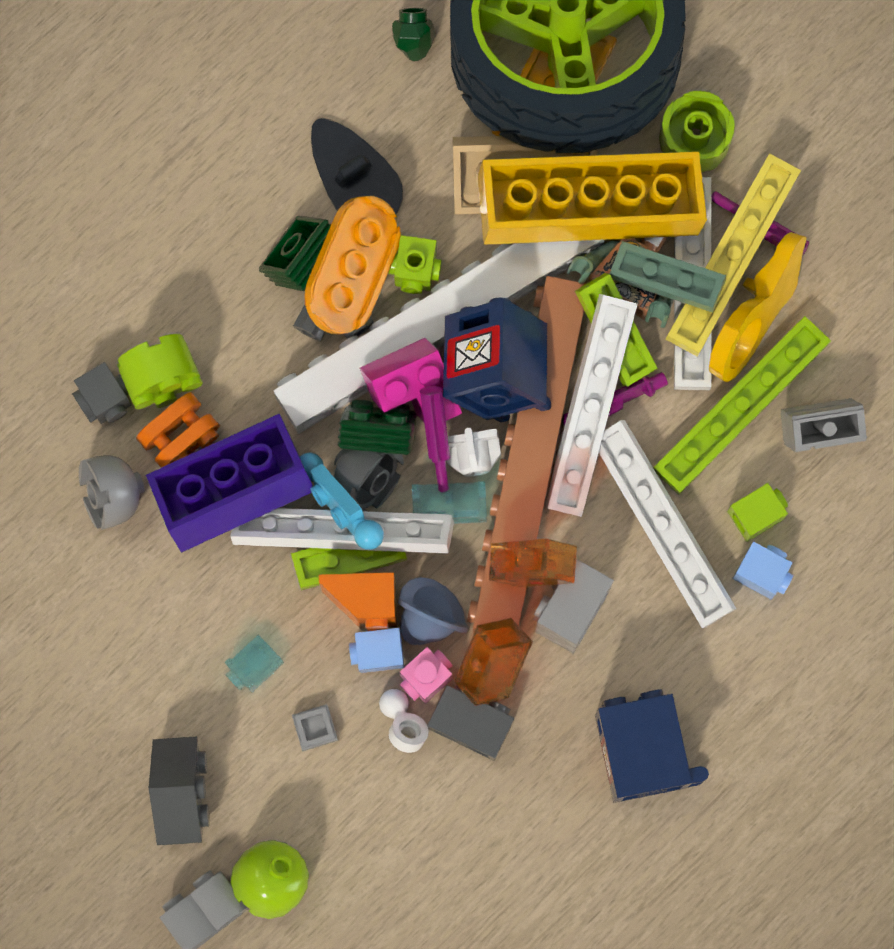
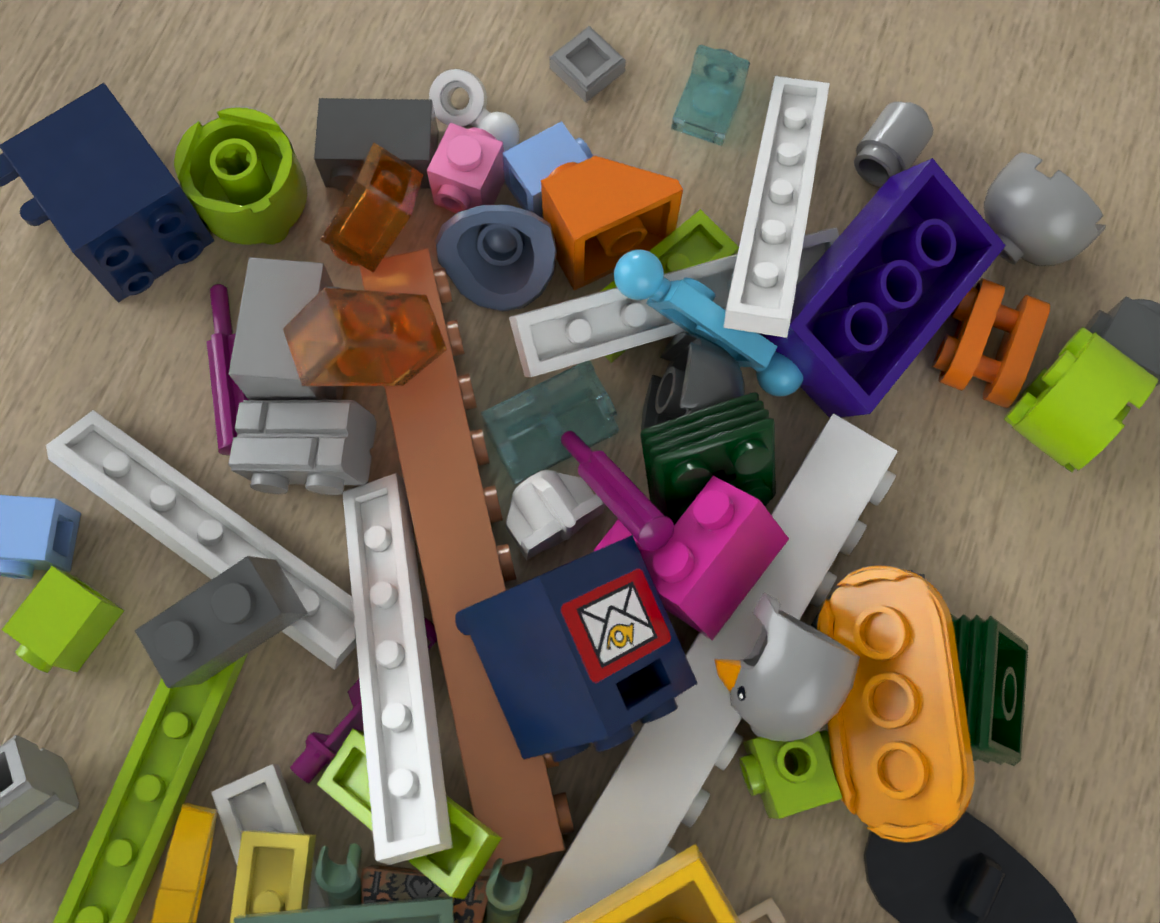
camera: 150 degrees right, 5 degrees down
none -> dark grey brick [135,556,308,688]
none -> lime brick [174,107,307,245]
none -> magenta axle [206,284,249,456]
none -> light grey brick [229,400,377,495]
none -> light grey piece [714,593,860,742]
none -> white plate [724,76,830,338]
none -> light grey brick [854,102,933,187]

